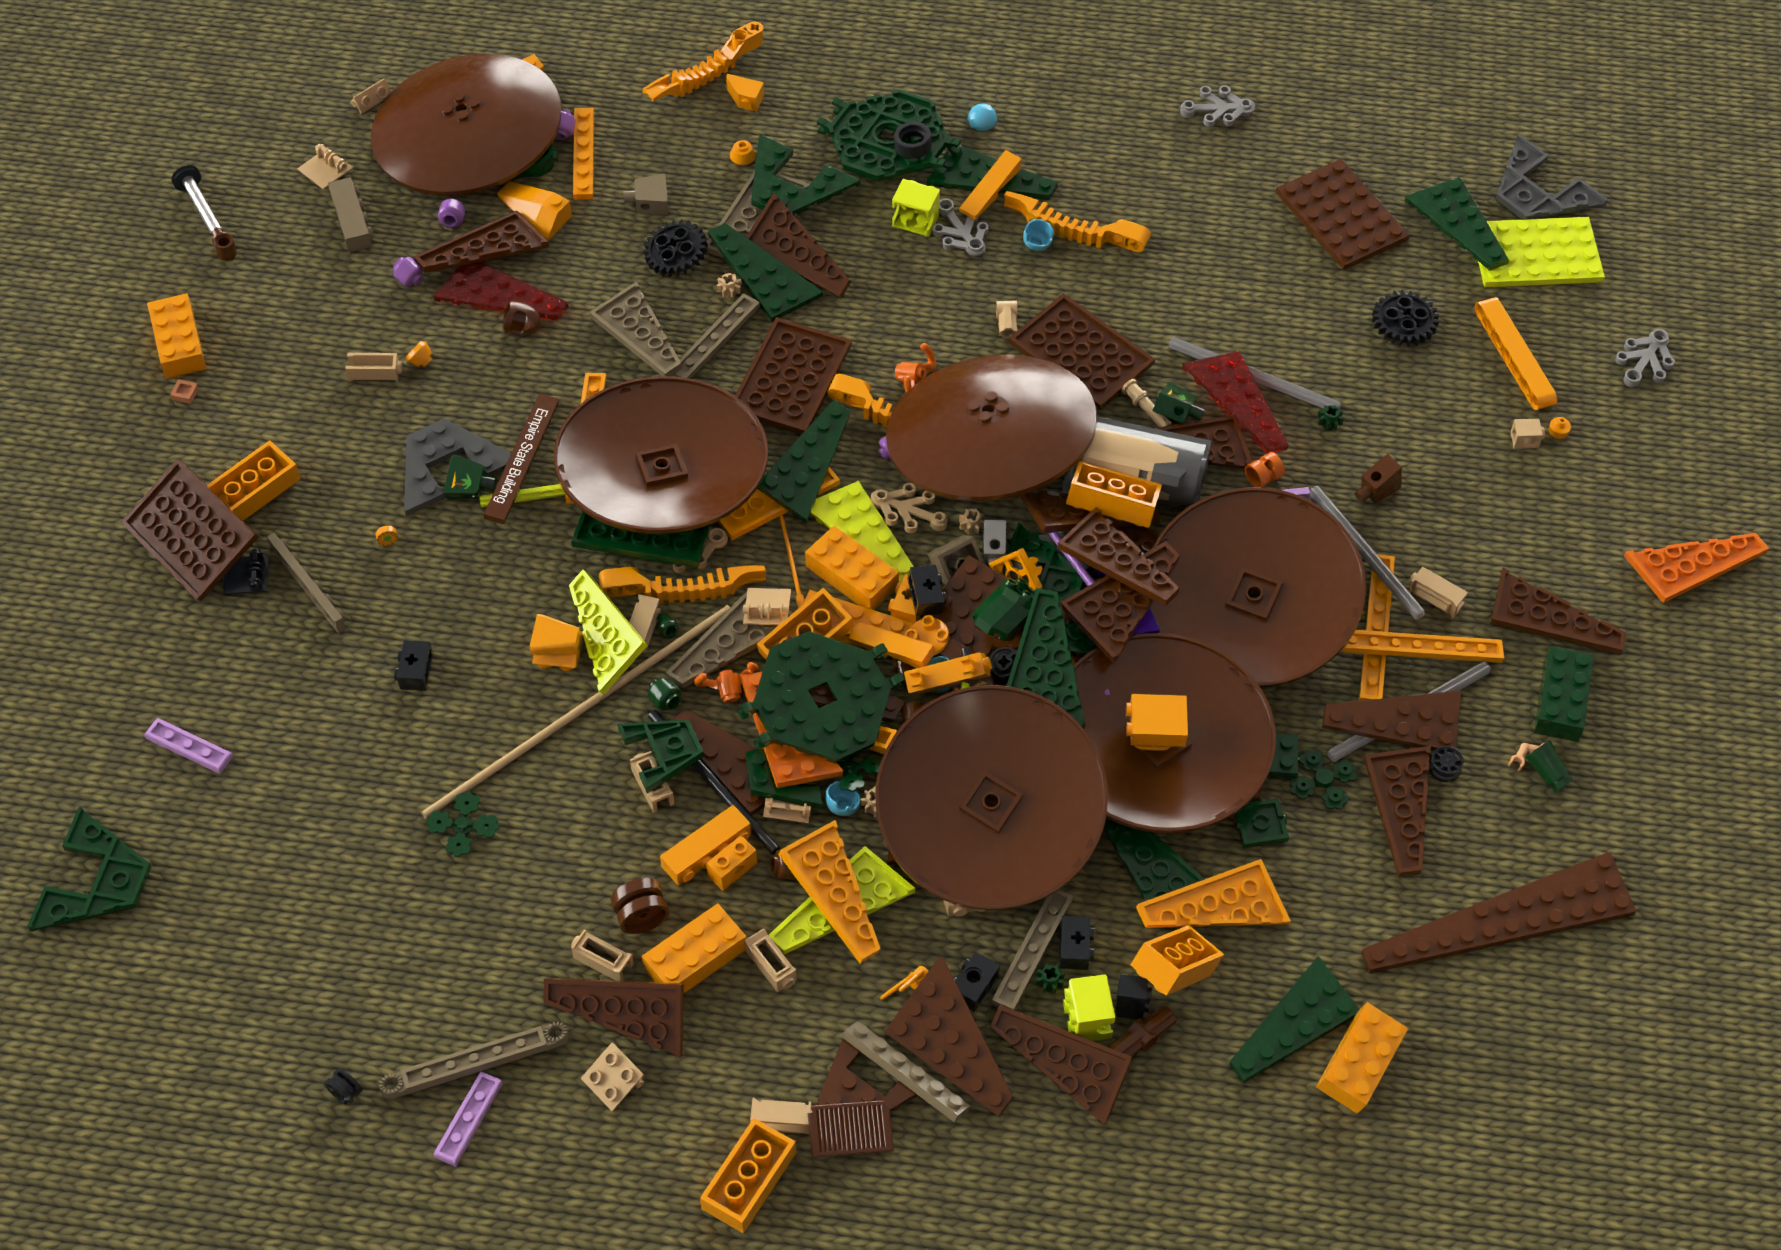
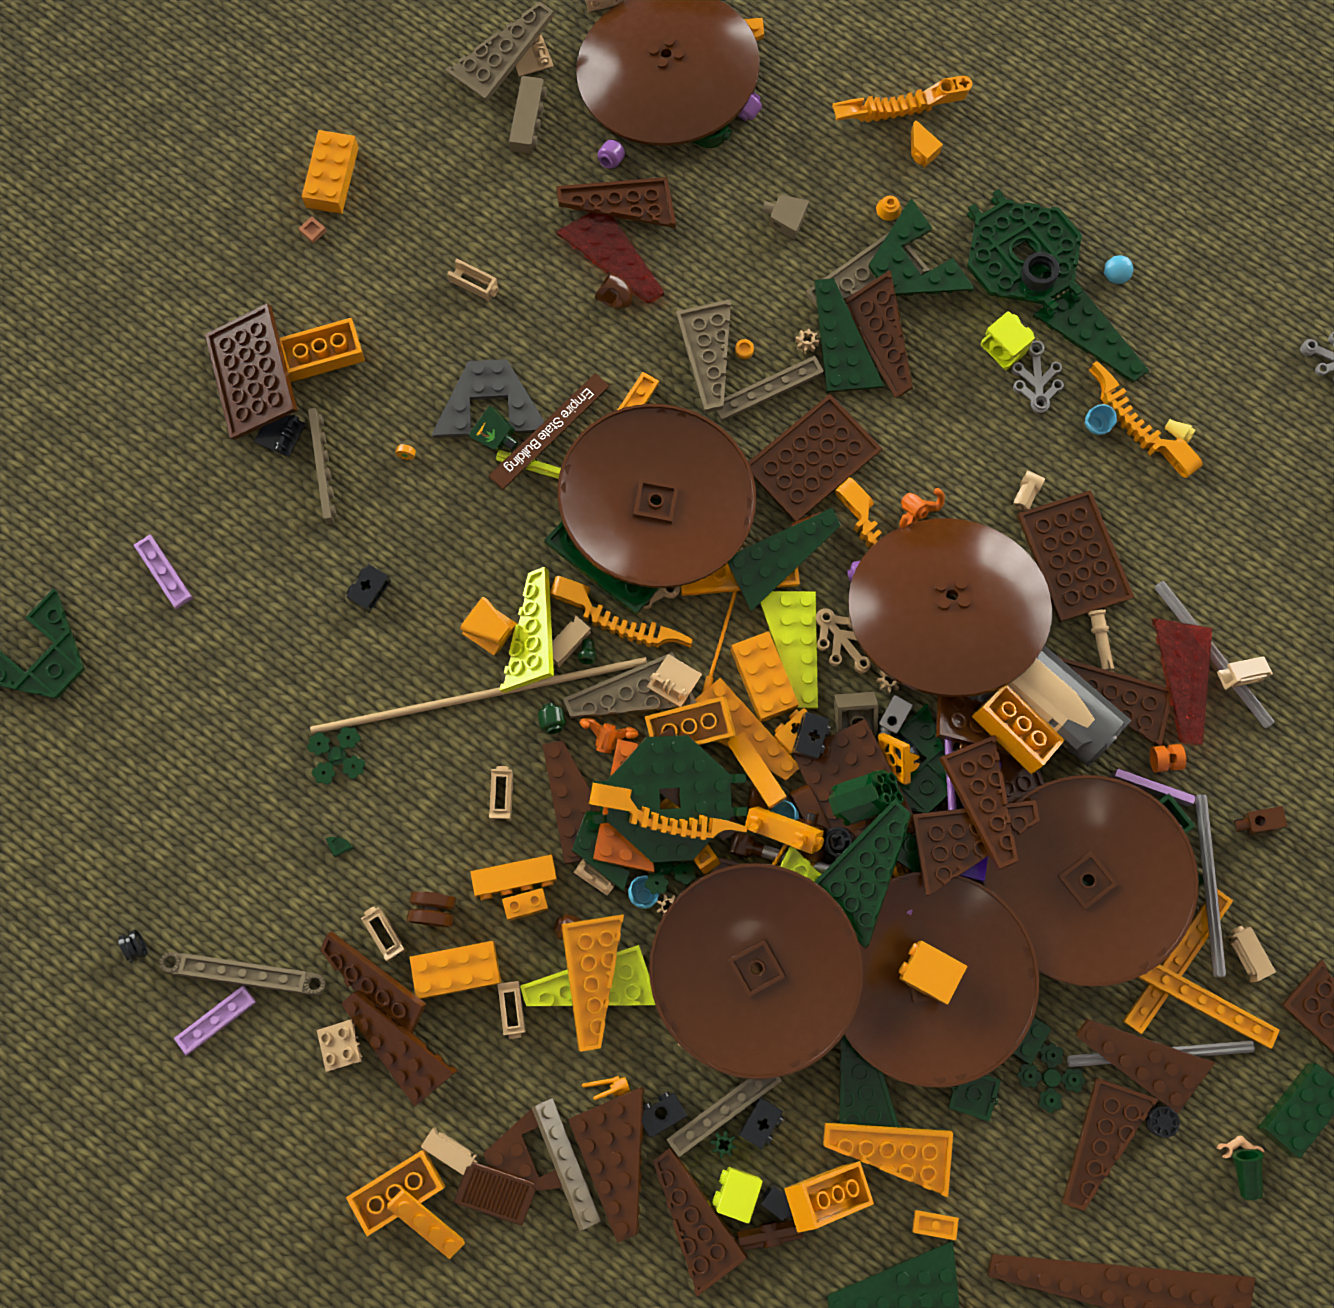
camera: 25 degrees right, 20 degrees up
piece [172,165,237,261] -> none
medium lavender head [393,257,423,287] -> none
light orange cone [406,341,432,367] -> none
light orange wedge [497,181,572,241] -> none
light orange plate [573,108,594,200] -> none
dark green wing [618,719,704,794] -> none
black gear [643,219,708,278] -> none
black piece [648,710,780,855] -> none
light orange dish [905,615,949,655] -> none
light orange slope [959,150,1022,220] -> none
dark green torso [1152,382,1205,423] -> none
dark green gear [1318,405,1344,430] -> none
none -> dark green tile [326,837,354,858]
none -> reddish brown wing [341,990,458,1107]
none -> light orange plate [387,1189,465,1259]
none -> dark tan wing [445,2,555,101]
none -> light orange piece [589,783,747,840]
none -> light orange tile [735,339,754,360]
none -> light orange plate [912,1210,959,1240]
none -> light yellow cone [1165,419,1196,443]
none -> window [1217,656,1273,690]

